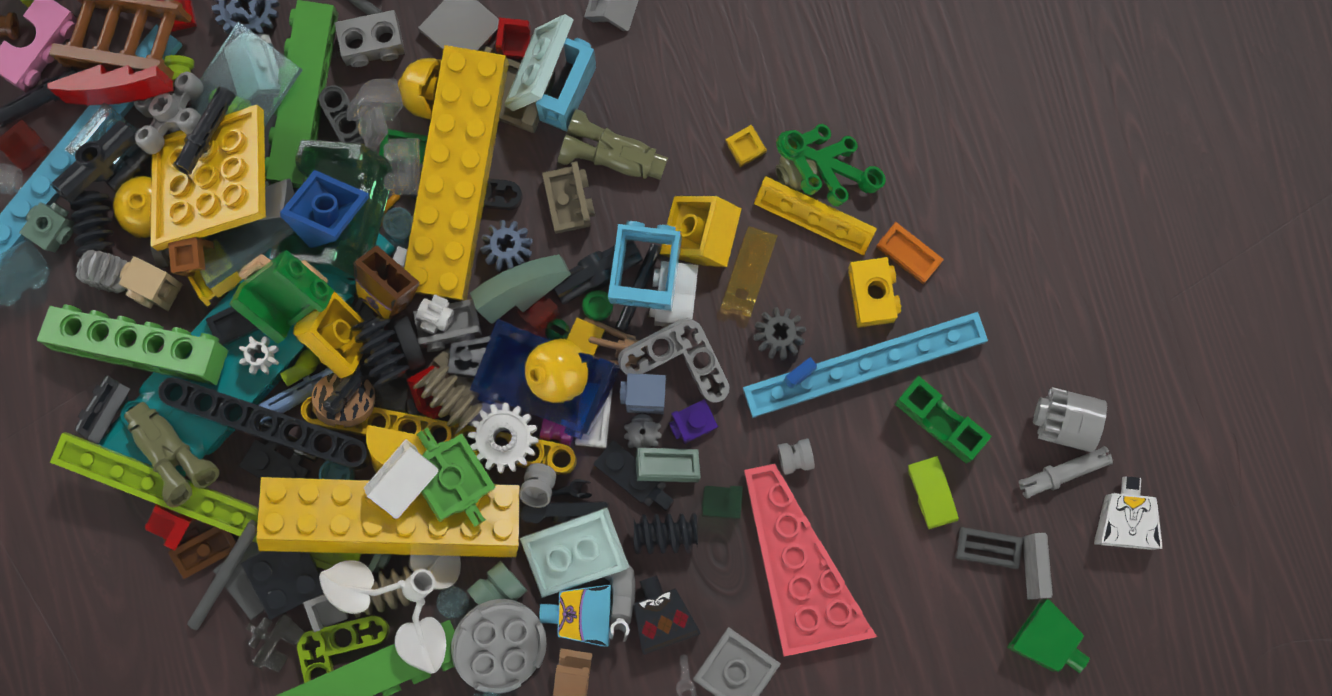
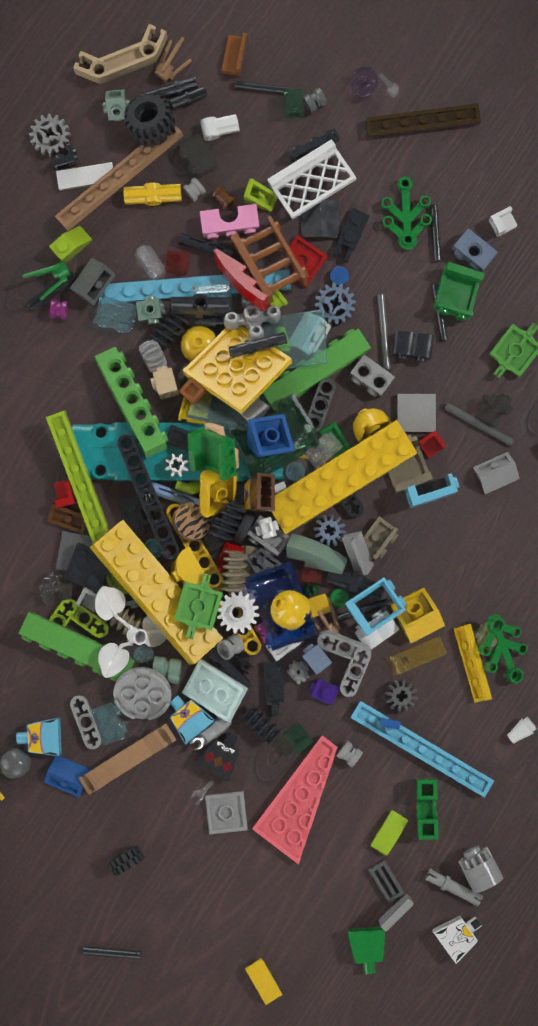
camera: 55 degrees right, 5 degrees up
black plate [74,375,130,444] -> none
olive piece [124,402,220,508] -> none
dark grey bar [187,520,258,630] -> none
black axle [323,363,370,416] -> none
clear brick [347,79,404,148] -> none
white panel [364,439,438,519] -> none
light aqua tile [504,14,574,111] -> none
olive piece [557,109,668,180] -> none
sand green tile [635,448,701,482] -> none
yellow tile [725,125,767,167] -> none
yellow brick [848,257,901,328] -> none
orange tile [876,222,944,285] -> none
none -> light grey panel [342,531,374,575]
none -> white cone [507,717,537,744]

